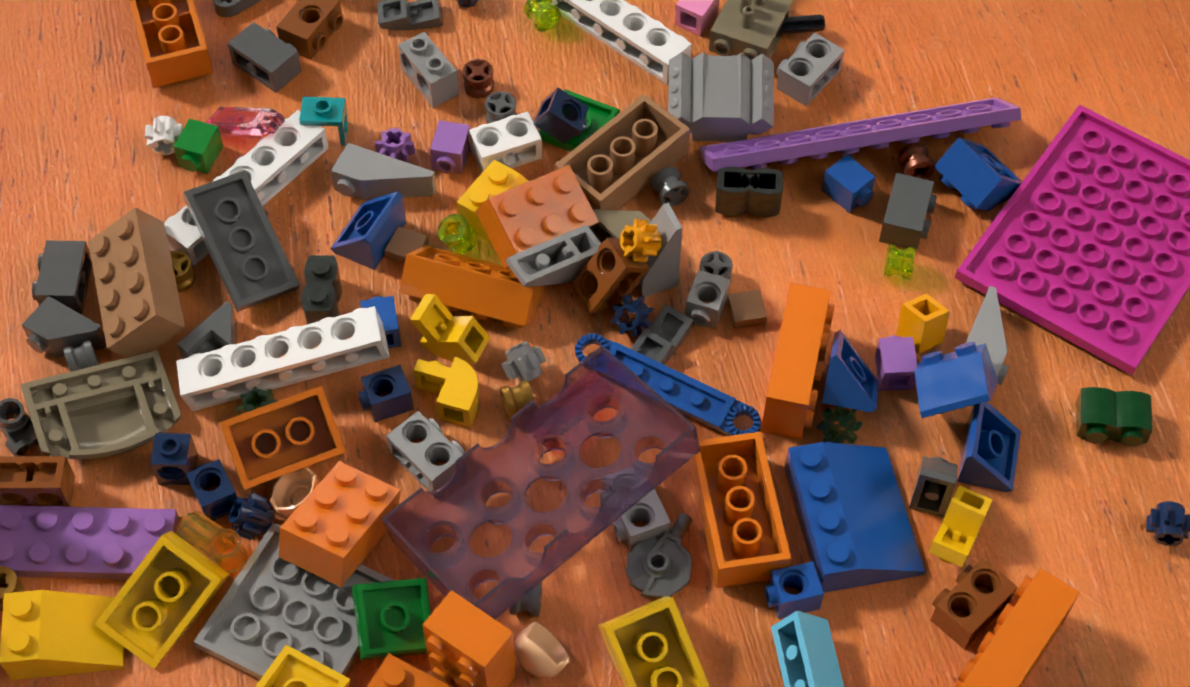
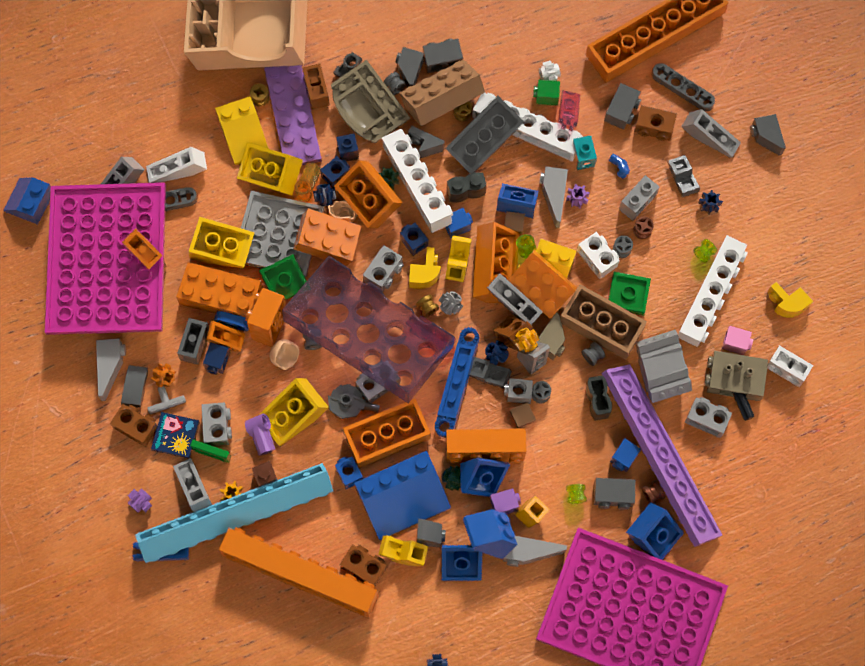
camera: 75 degrees right, 15 degrees up
medium lavender brick [430,120,470,174] -> none
dark blue brick [533,88,589,144] -> none
dark green brick [1076,387,1152,447] -> none
none -> blue arm [609,153,630,179]

